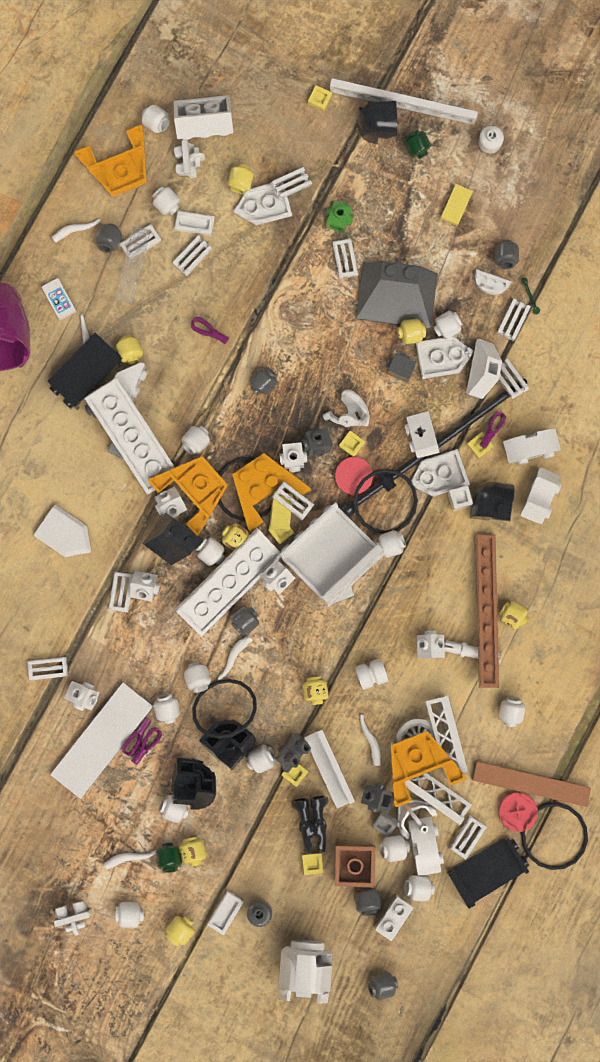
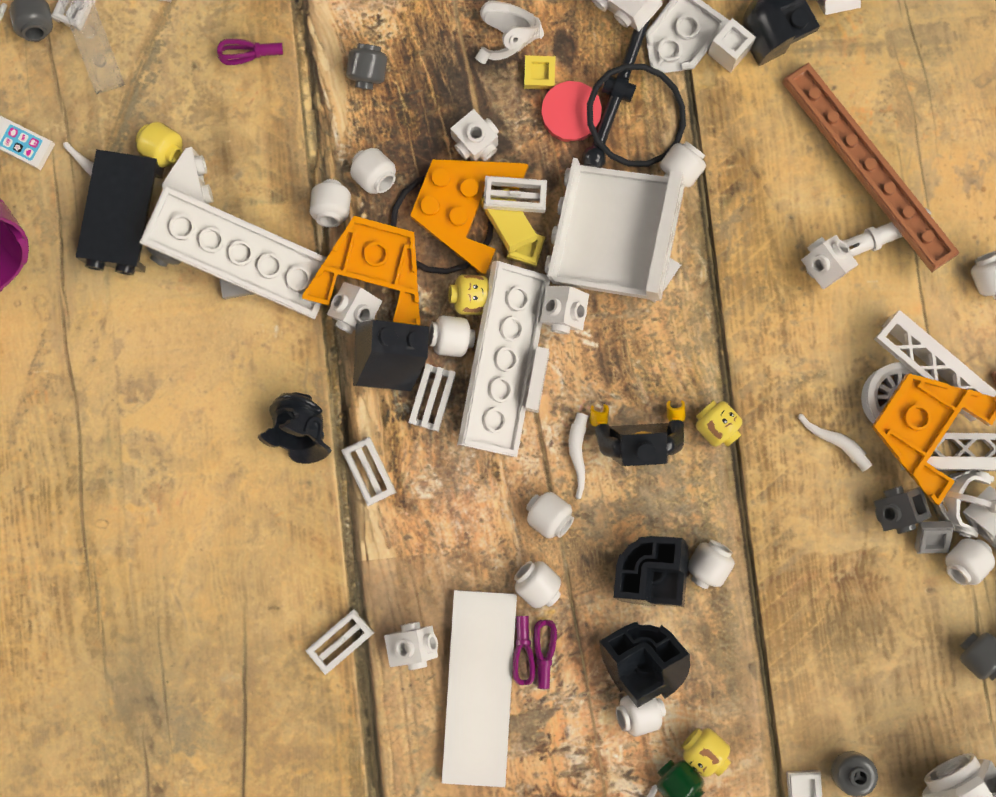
camera: 30 degrees left, 0 degrees up
white tile [34,504,92,557] -> none
white brick [129,571,160,602] -> none
black piece [192,679,257,739] -> none
dark grey head [231,606,259,635] -> none
dark grey hips [275,733,311,773] -> none
light yellow tile [281,764,309,787] -> none
black piece [291,796,328,854] -> none
dark grey brick [301,428,333,457] -> none
light yellow tile [302,852,324,875] -> none
white fence [304,729,355,809] -> none
nougat brick [335,844,376,887] -> none
white wheel [355,658,388,690] -> none
light yellow head [499,601,529,630] -> none
none -> black helmet [258,392,332,464]
none -> white head [350,148,396,194]
none -> white tile [408,363,456,432]
none -> white tile [525,347,550,413]
none -> black torso [589,400,686,466]

